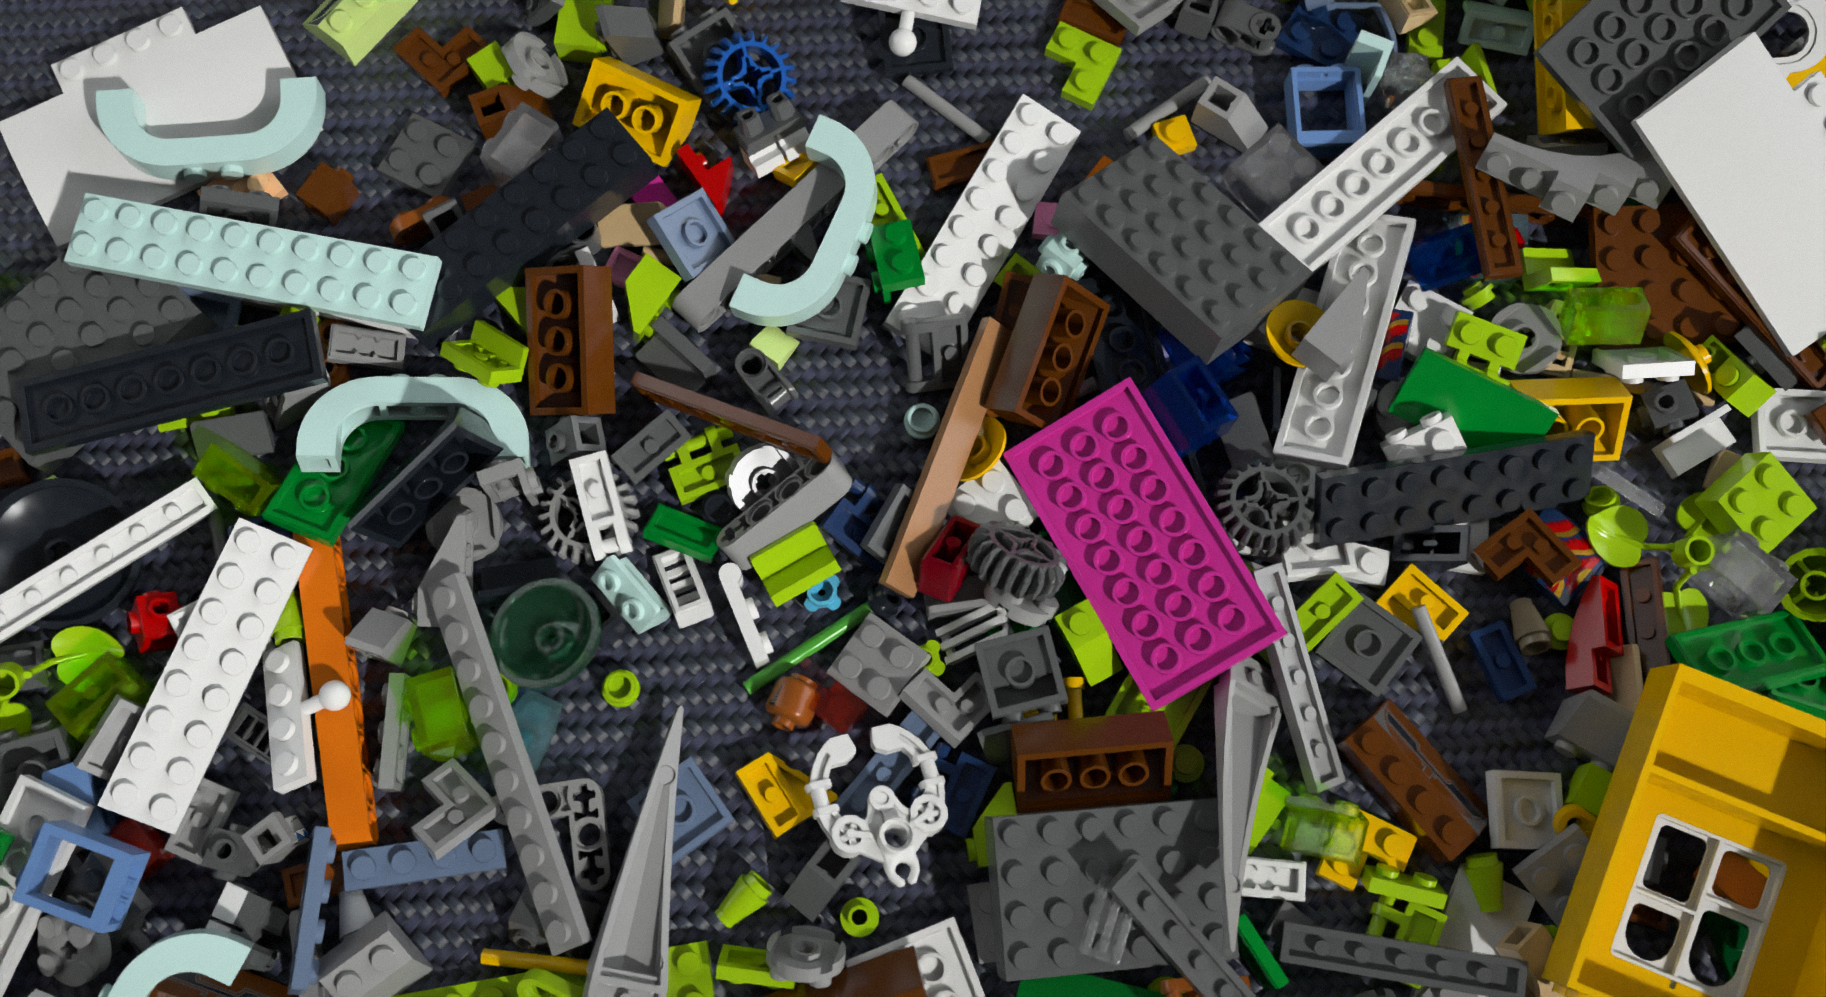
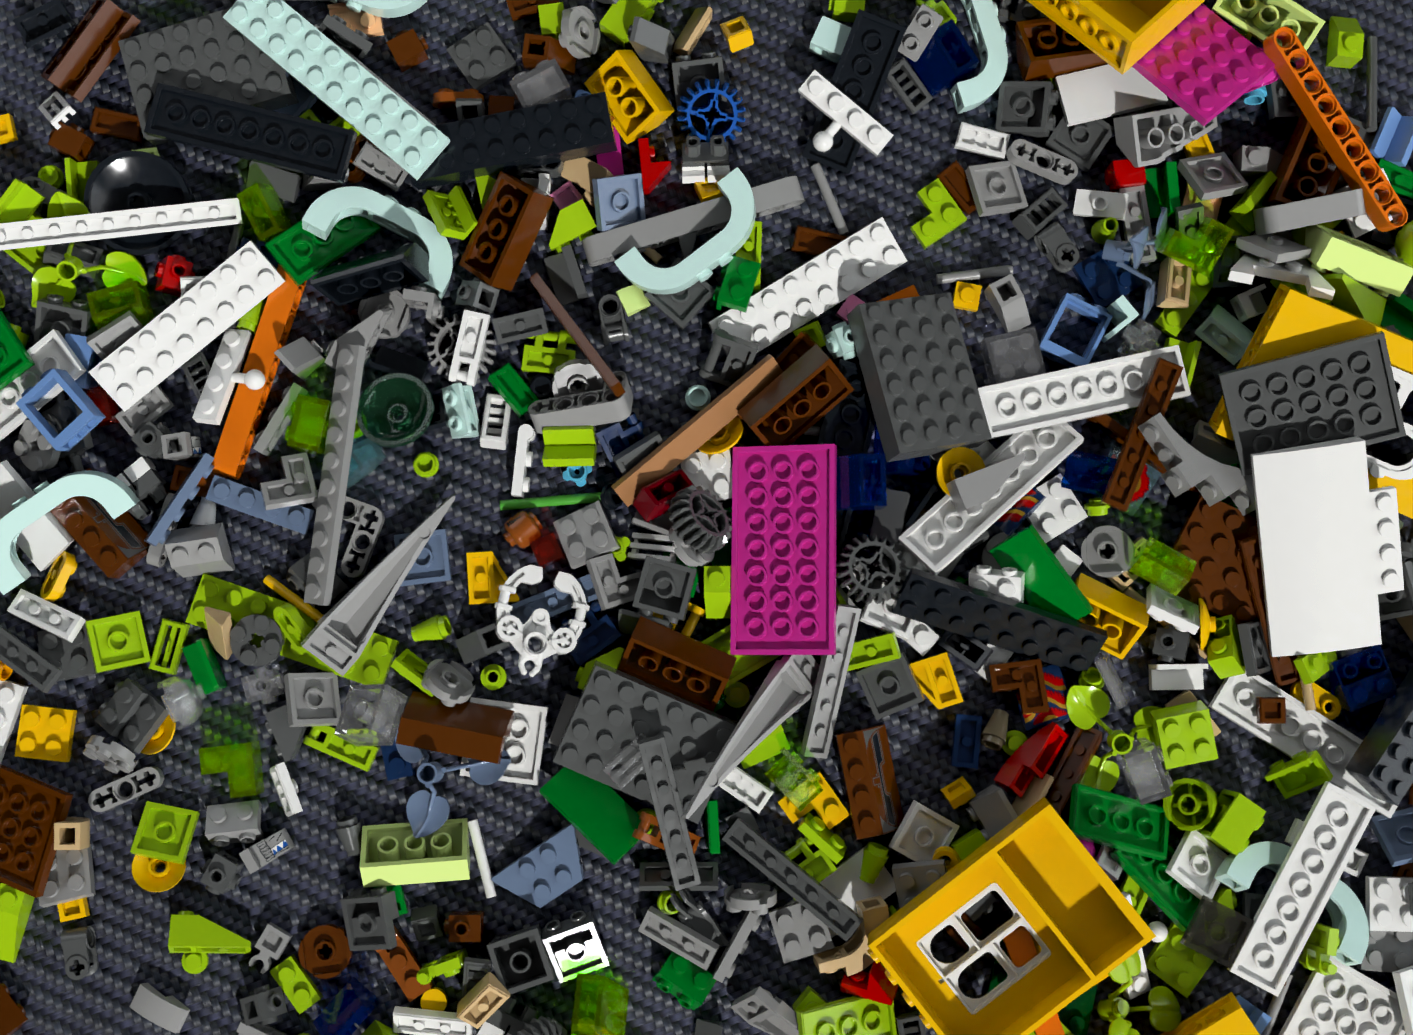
camera: 30 degrees right, 10 degrees up
light grey bar [1411,604,1468,714] -> none
lime plate [1443,311,1528,386] -> none
lime panel [1519,247,1602,292] -> none
none -> yellow plate [940,776,976,809]

